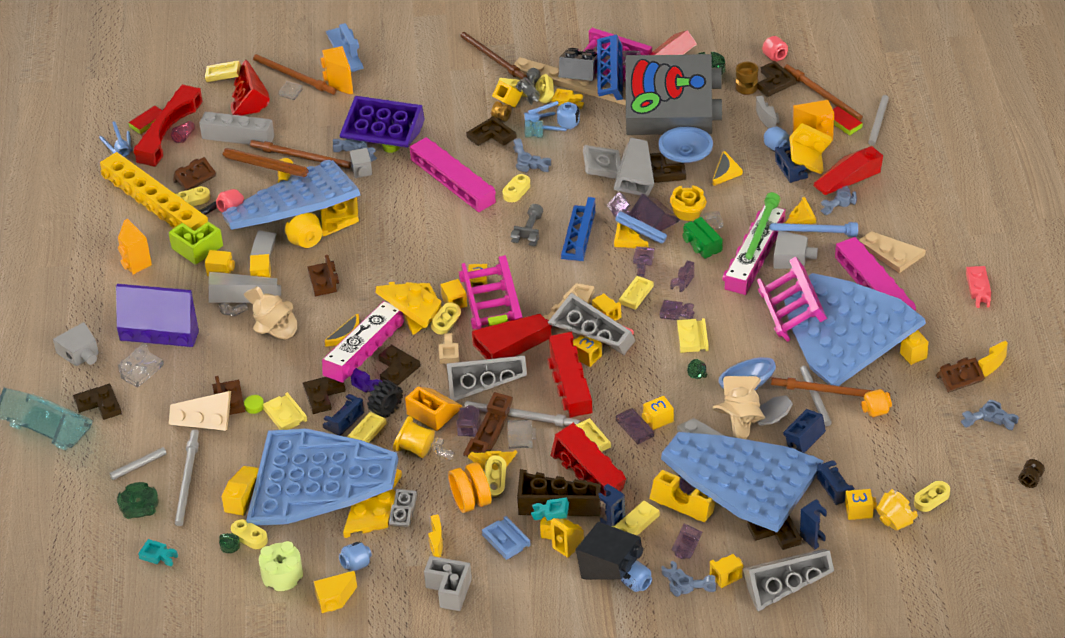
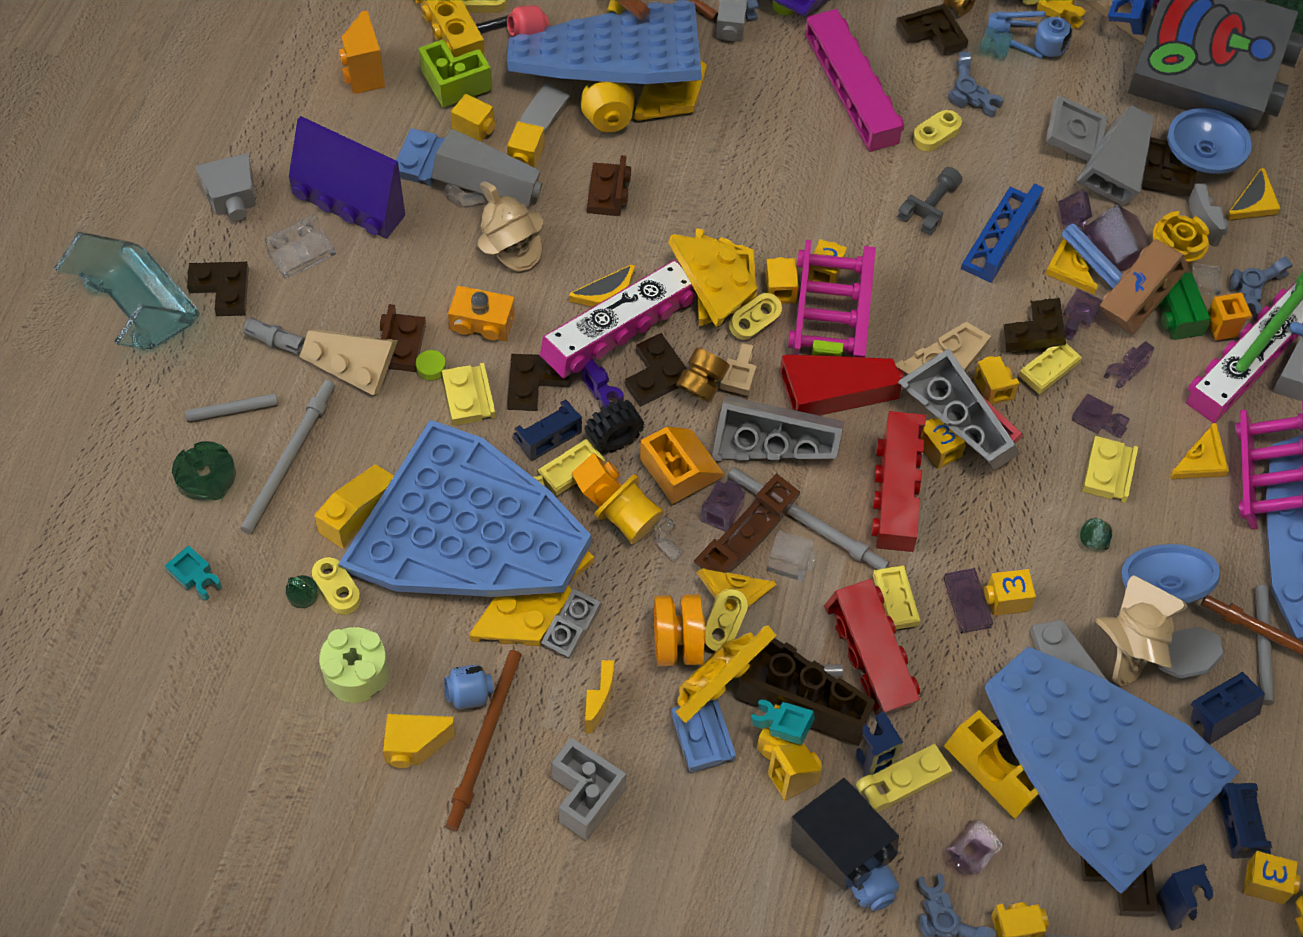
camera: 15 degrees right, 15 degrees up
none -> light grey pin [243,317,305,355]
none -> medium blue plate [396,128,446,186]
none -> dark orange bar [445,650,522,831]
none -> light orange piece [448,285,515,342]
none -> light orange brick [571,453,622,507]
none -> pearl gold wheel [676,347,730,403]
none -> yellow wing [676,625,777,723]
none -> dark brown plate [1003,298,1066,352]
none -> medium nougat brick [1100,238,1189,335]
none -> yellow tile [1170,423,1229,479]
none -> light grey slope [1188,184,1228,246]
none -> light orange brick [1208,292,1252,341]
none -> sand blue piece [1230,257,1293,320]

